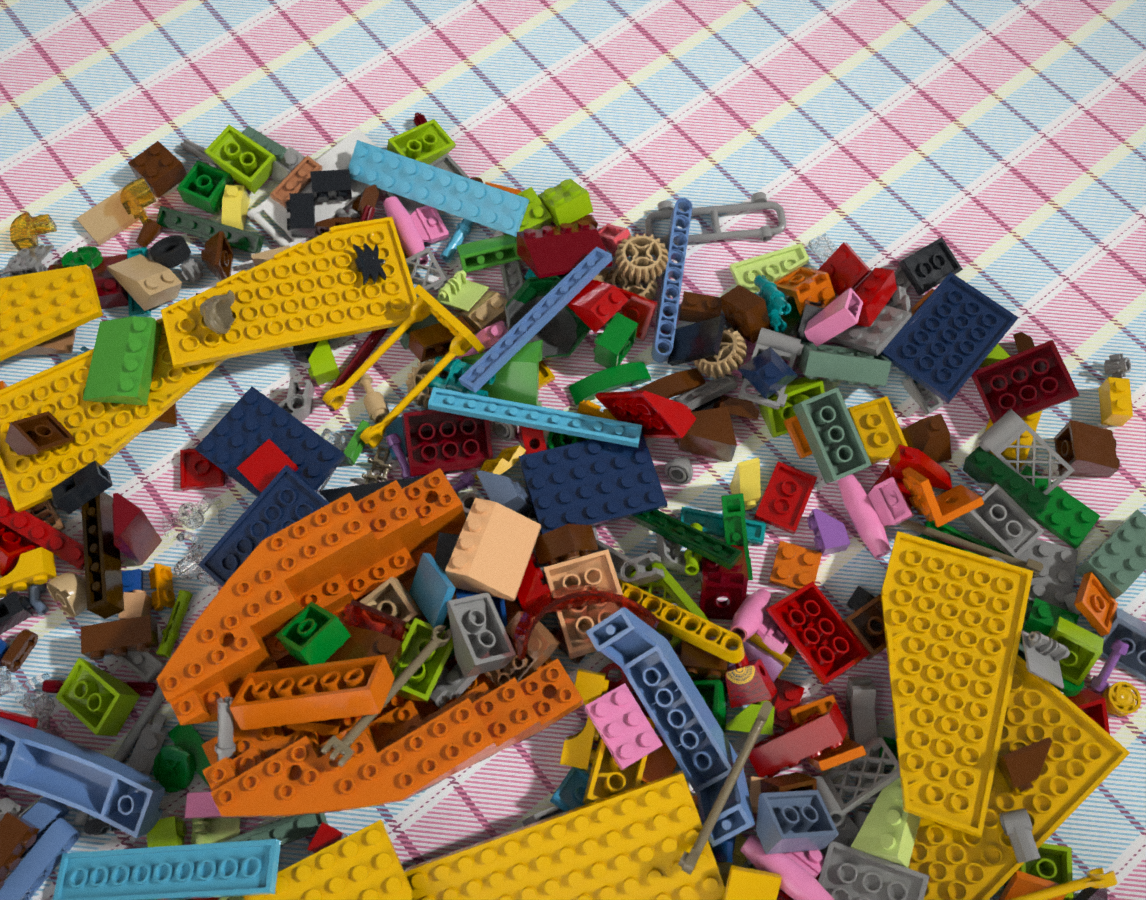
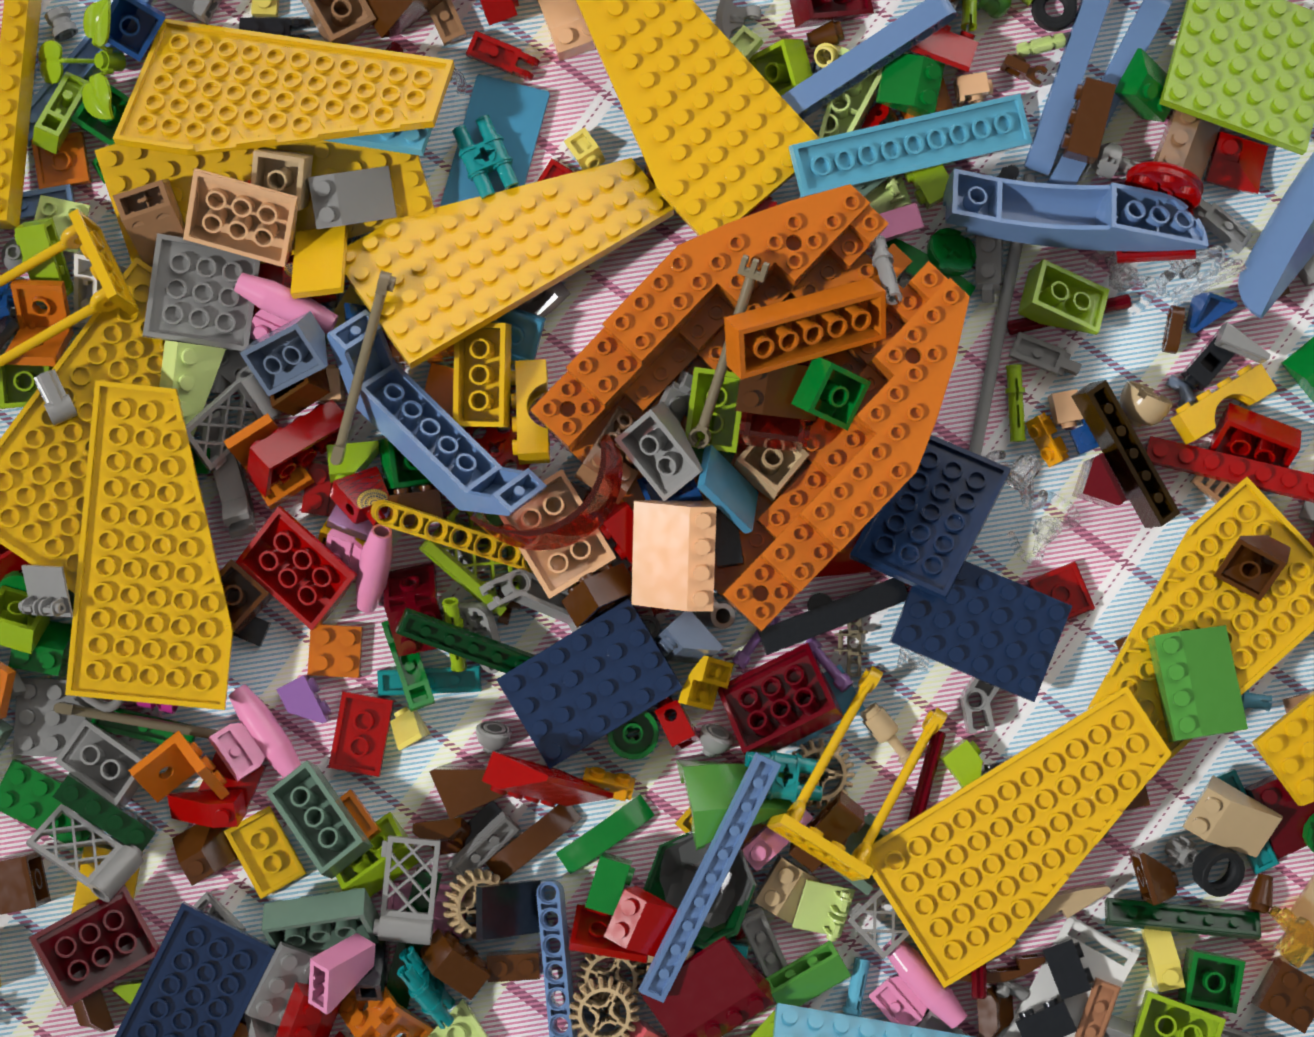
camera: 170 degrees right, 20 degrees up
black brick [51,460,113,514] -> none
reddish brown brick [81,615,159,660] -> none
dark tan hair [200,290,235,335] -> none
red tile [237,439,299,492] -> none
bright green tile [343,420,370,466] -> none
black piece [353,243,386,285] -> none
medium azure plate [428,387,642,447] -> none
bright pink plate [584,683,663,771] -> none
dark blue slope [738,347,798,399] -> none
reddish brown slope [997,737,1052,793] -> none

